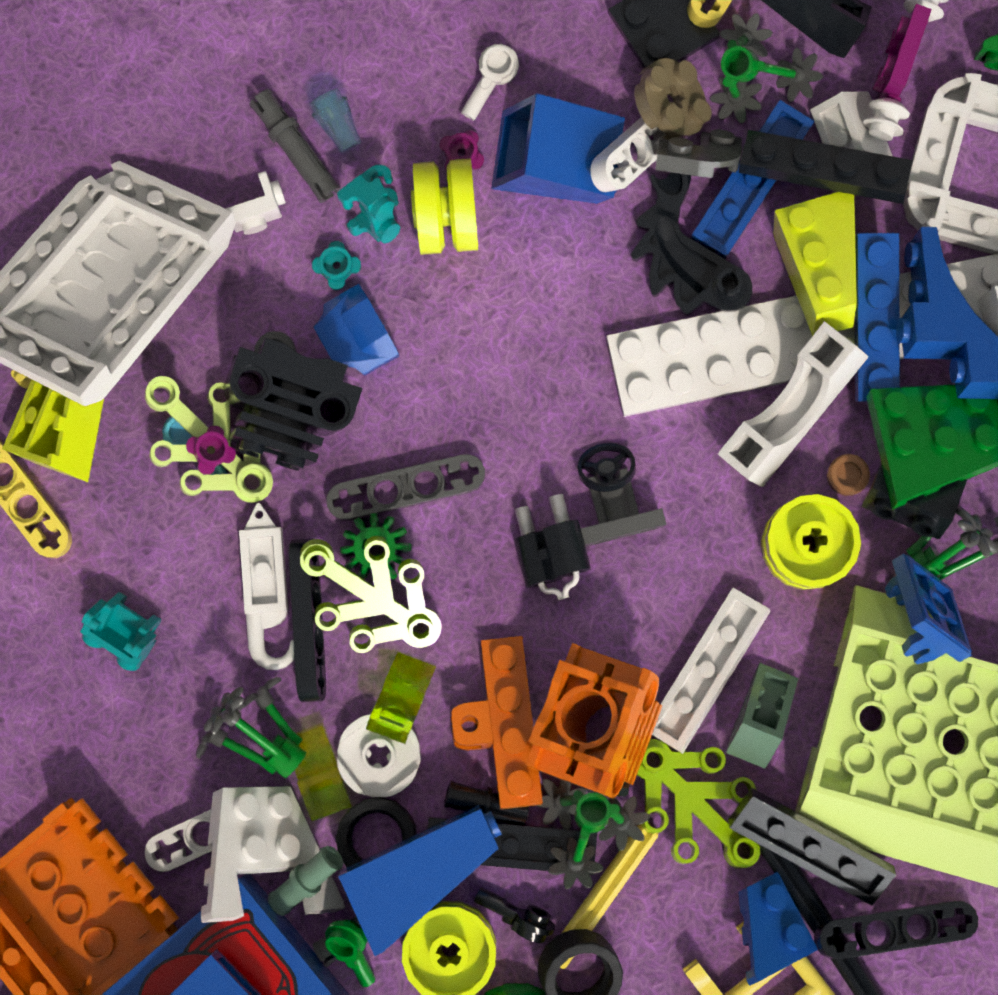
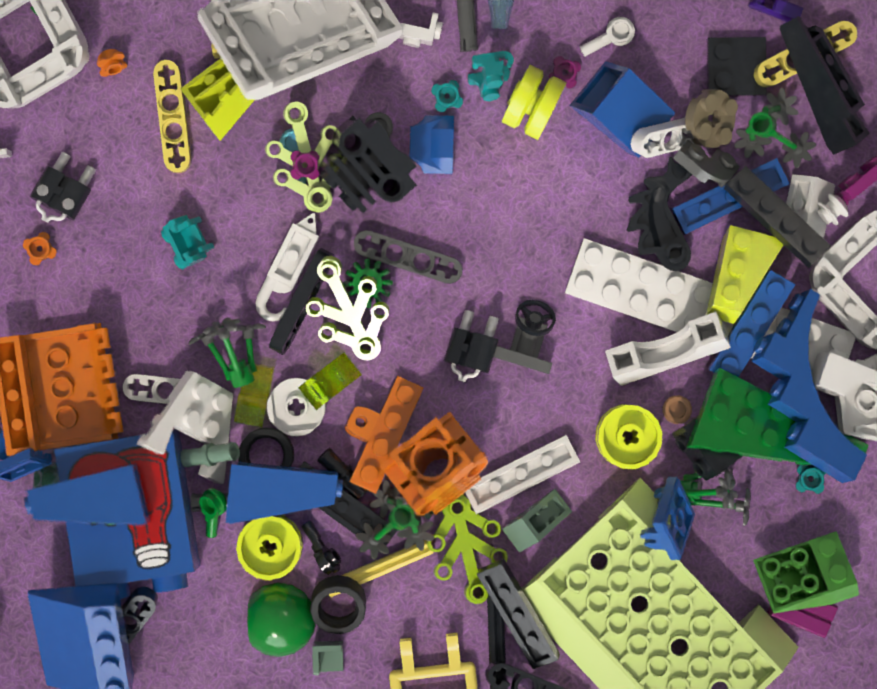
camera: 25 degrees right, 5 degrees up
blue wing [738,872,818,986] -> none

